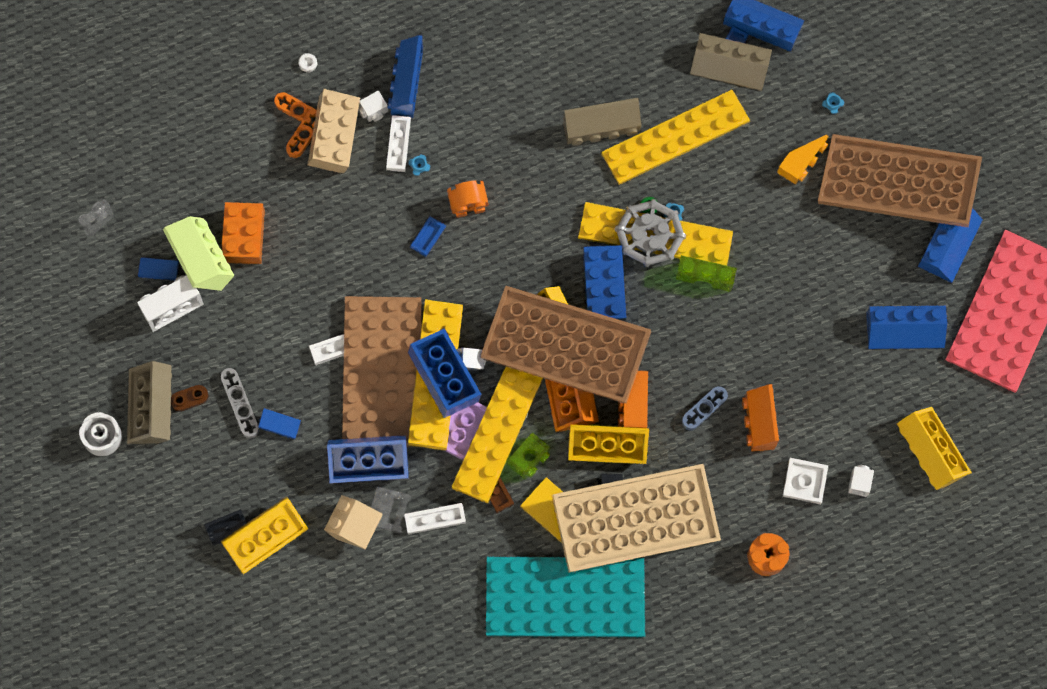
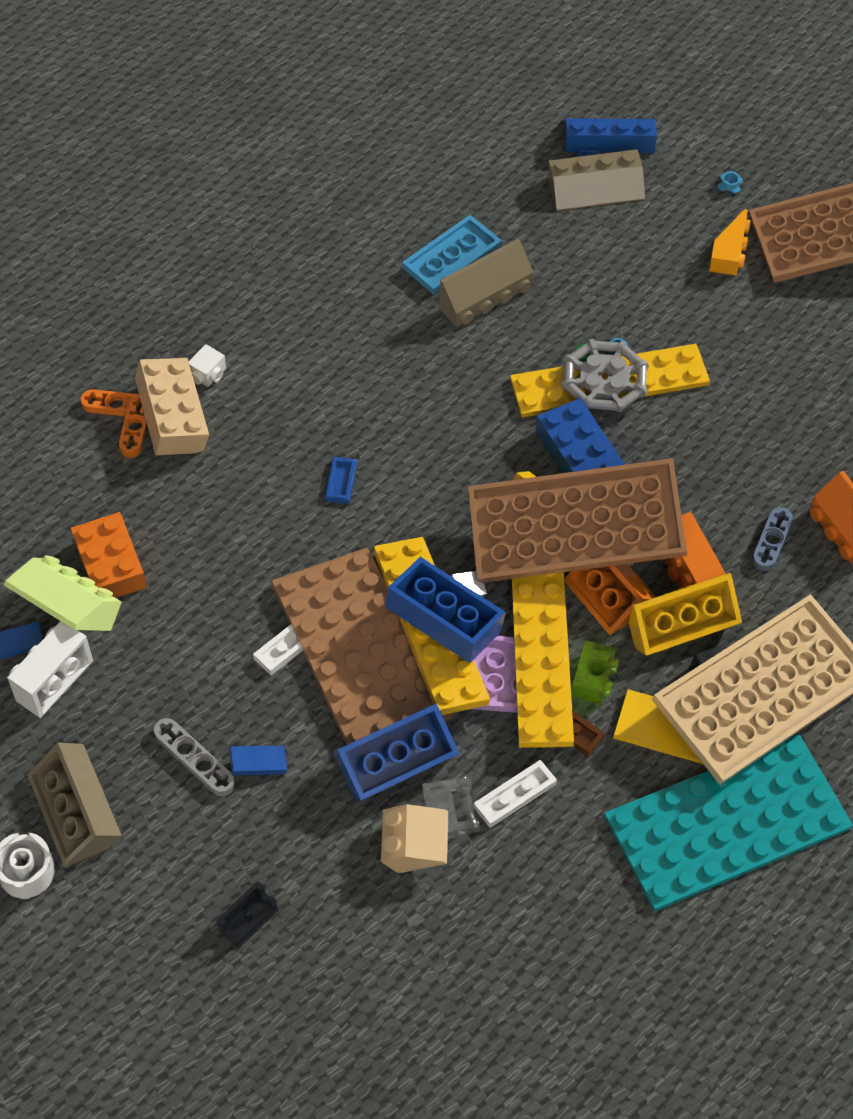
camera: 20 degrees left, 15 degrees down
reddish brown plate [171,385,209,412] -> none
yellow tile [221,496,308,574] -> none
white tile [298,53,317,72] -> none
white plate [386,115,411,172] -> none
blue slope [388,35,423,118] -> none
dark azure plate [409,155,430,176] -> none
orange brick [447,181,489,218] -> none
yellow plate [601,90,750,185] -> none
clear neon green arch [676,255,737,292] -> none
none -> dark azure plate [402,215,502,295]

